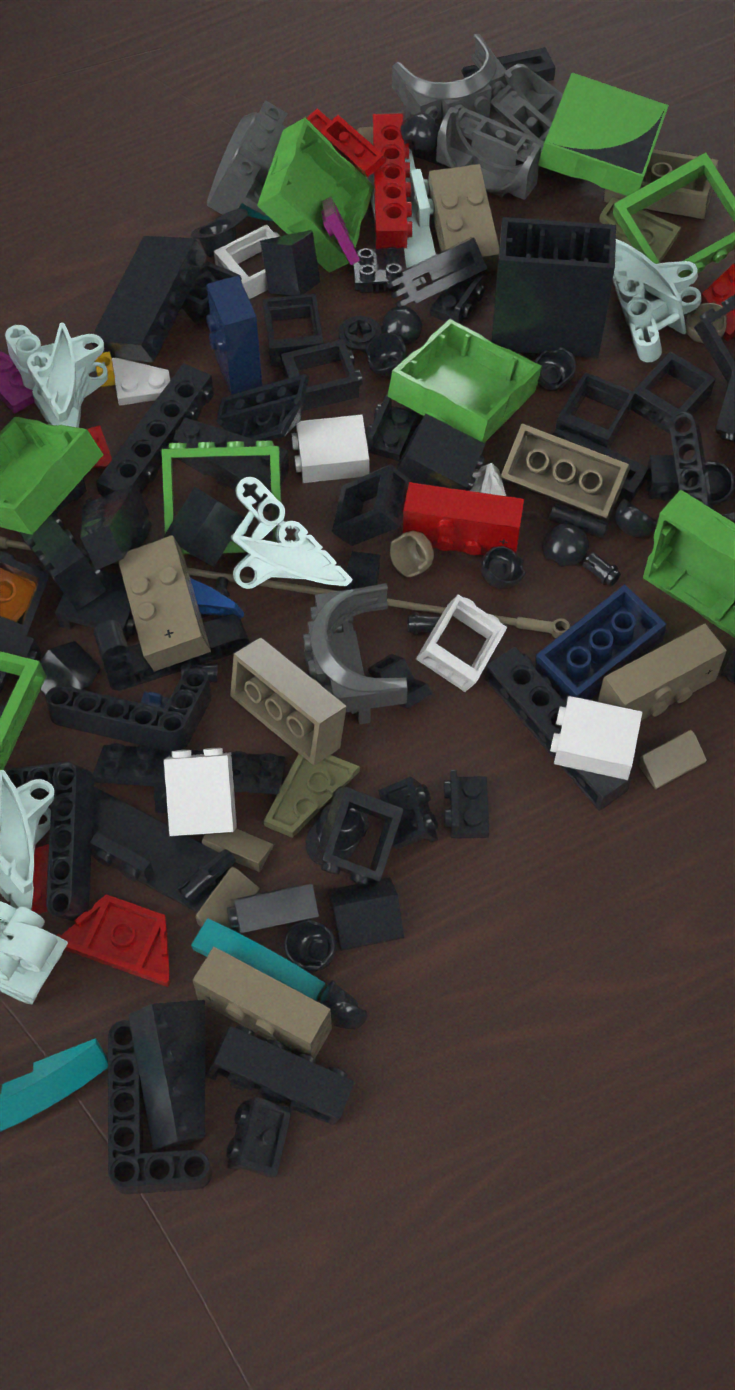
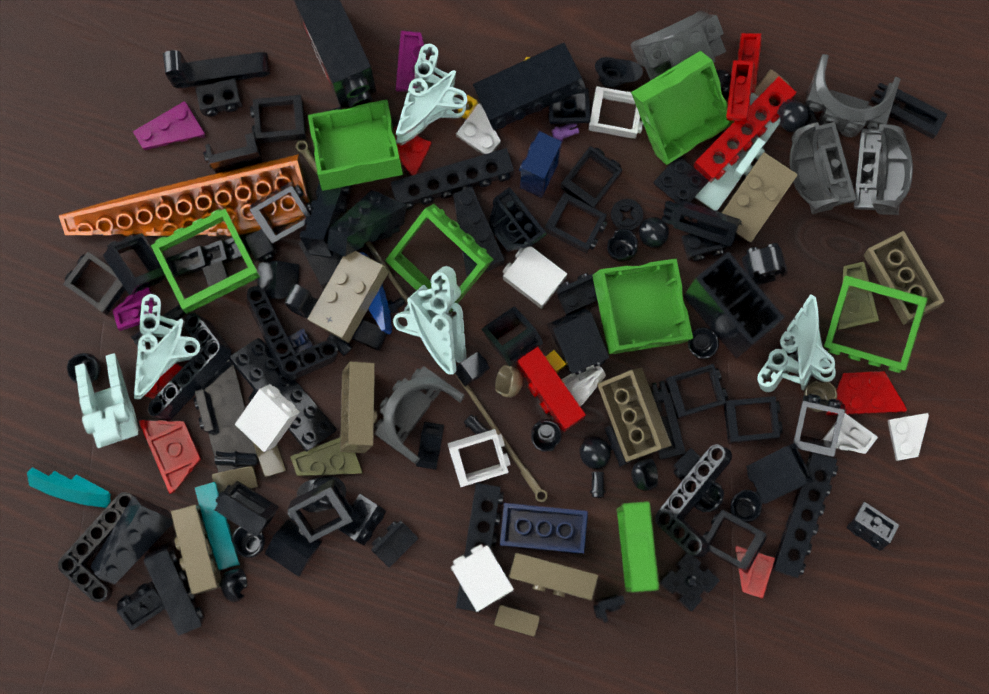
camera: 45 degrees right, 20 degrees up
black slope [164,487,244,567] -> none
black slope [260,230,320,296] -> none
magenta wing [321,197,360,265] -> none
bright green tile [538,73,669,196] -> none

